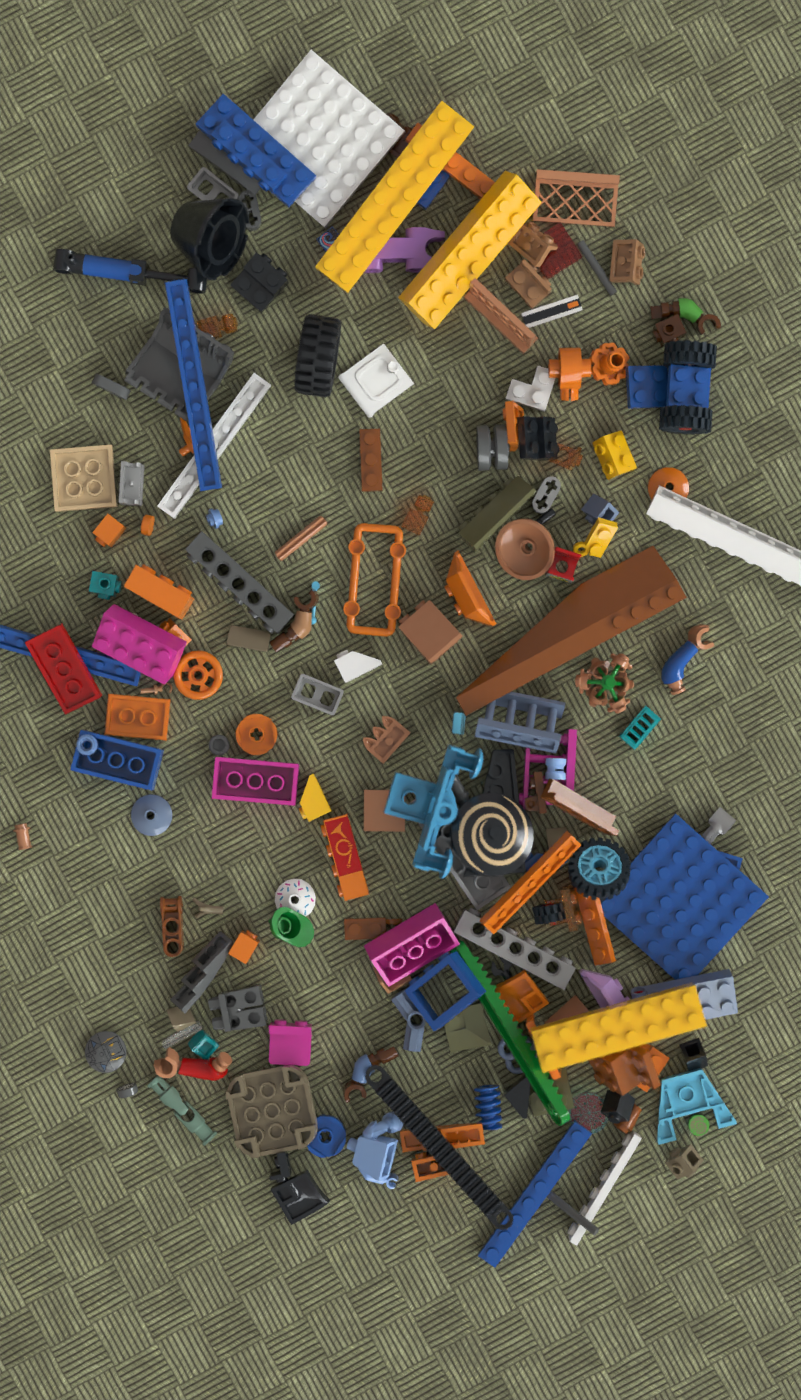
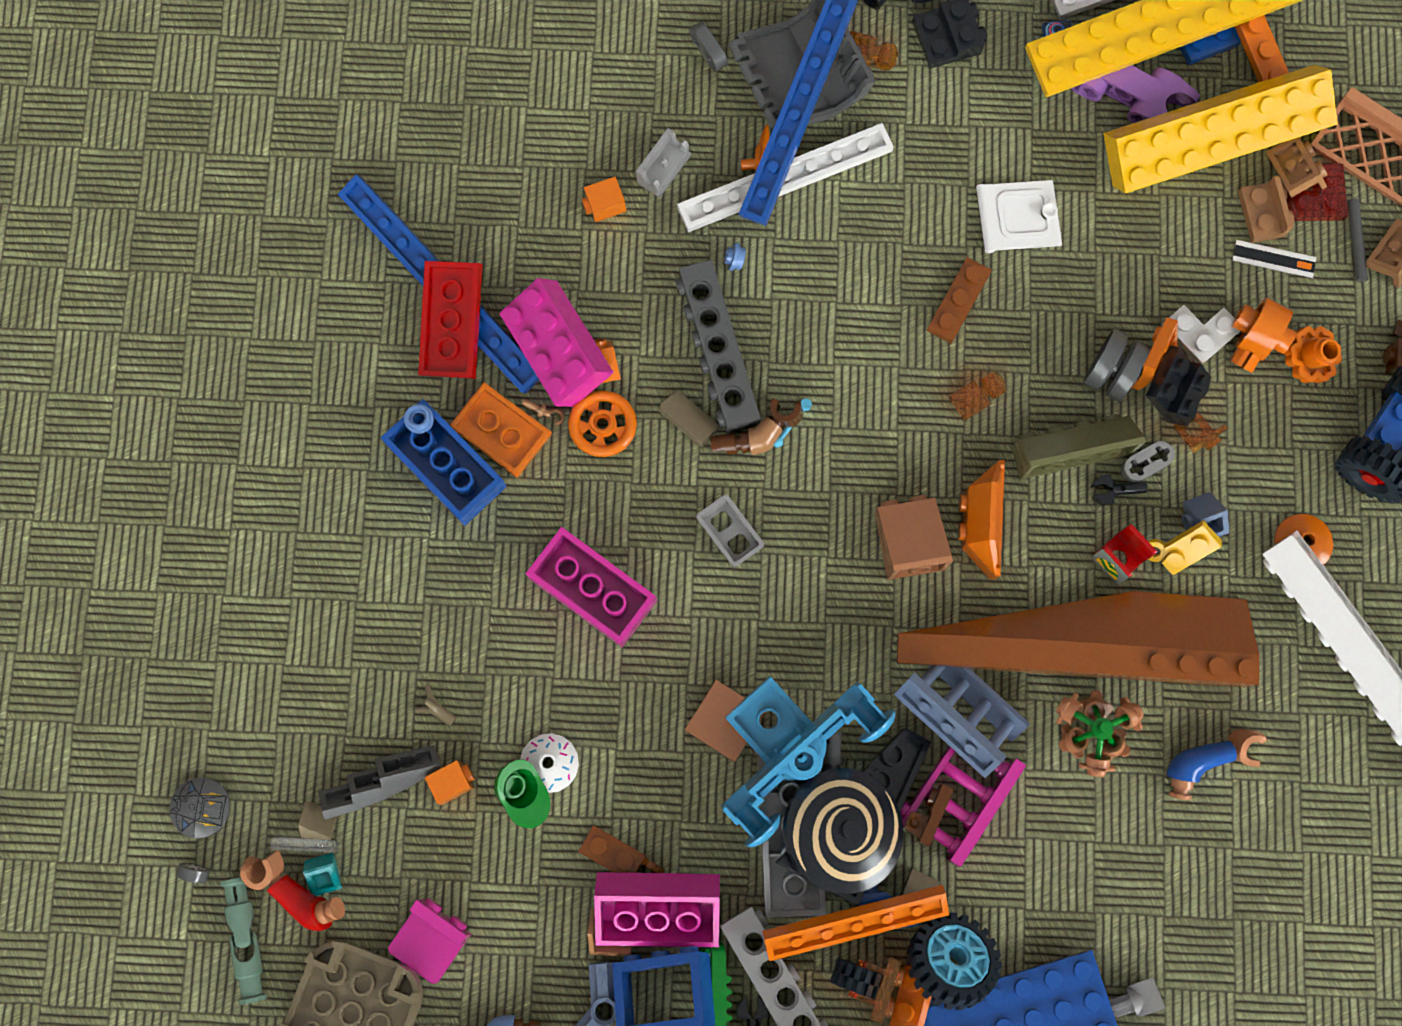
camera: 30 degrees right, 10 degrees down
nougat pin [13,823,32,850] -> none
tan plate [50,445,118,512] -> none
teal brick [89,571,122,600] -> none
orange brick [124,564,194,620] -> none
sand blue dish [131,795,172,836] -> none
orange tile [141,514,155,536] -> none
dark orange piece [160,896,184,957] -> none
dark grey hips [208,984,268,1032] -> none
dark grey tile [209,735,230,755] -> none
orange plate [236,714,278,755] -> none
nougat axle [275,516,327,561] -> none
black tyre [294,314,341,398] -> none
yellow slope [298,774,332,822] -> none
brick [320,813,369,901] -> none
white slope [334,650,382,683] -> none
orange bar [343,523,406,637] -> none
nougat plate [363,716,410,764] -> none
medium azure tile [452,712,466,735] -> none
nougat fence [464,278,538,354] -> none
nougat dish [495,518,555,580] -> none
fence [541,779,619,836] -> none
light blue wheel [545,758,566,780] -> none
yellow bracket [592,430,637,480] -> none
teal slope [618,705,661,750] -> none
blue plate [625,366,668,409] -> none

